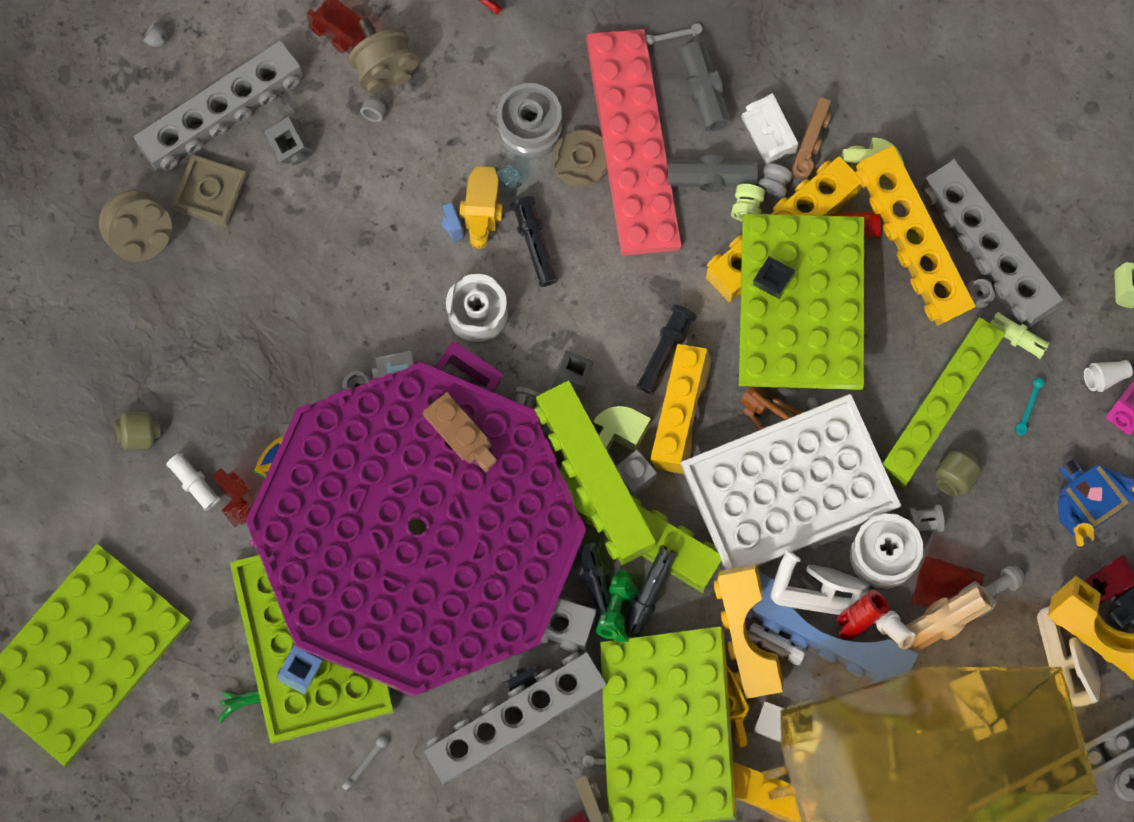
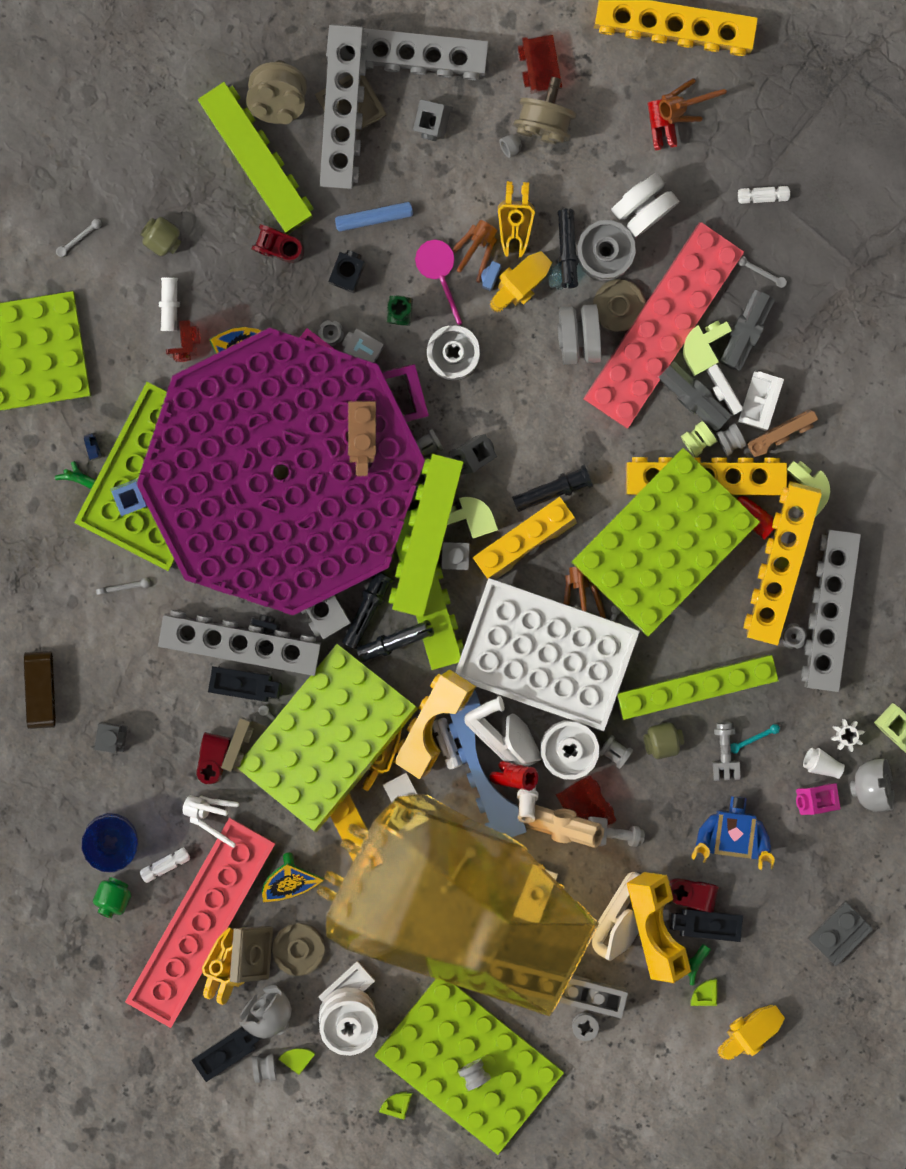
camera: 30 degrees right, 15 degrees up
black pin [509,196,558,287] -> none
green piece [596,570,640,642] -> none
black plate [753,256,796,300] -> none
yellowish green pin [990,312,1050,359] -> none
none -> light grey hinge [56,219,102,257]
none -> dark blue tile [84,433,102,461]
none -> lime brick [197,82,314,235]
none -> black hinge [208,666,282,702]
none -> dark red piece [251,224,304,263]
none -> light grey brick [320,24,368,189]
none -> black brick [328,250,365,293]
none -> medium blue axle [335,202,413,231]
none -> dark green piece [386,295,413,326]
none -> dark pink piece [415,240,462,325]
none -> dark orange plant [452,220,497,283]
none -> yellow hinge [498,181,535,257]
none -> black pin [557,208,579,289]
none -> light grey wheel [558,304,601,365]
none -> white wheel [611,173,680,239]
none -> yellowish green brick [683,320,732,376]
none -> white plate [706,364,743,416]
none -> light grey hinge [712,722,740,781]
none -> white gear [831,719,865,752]

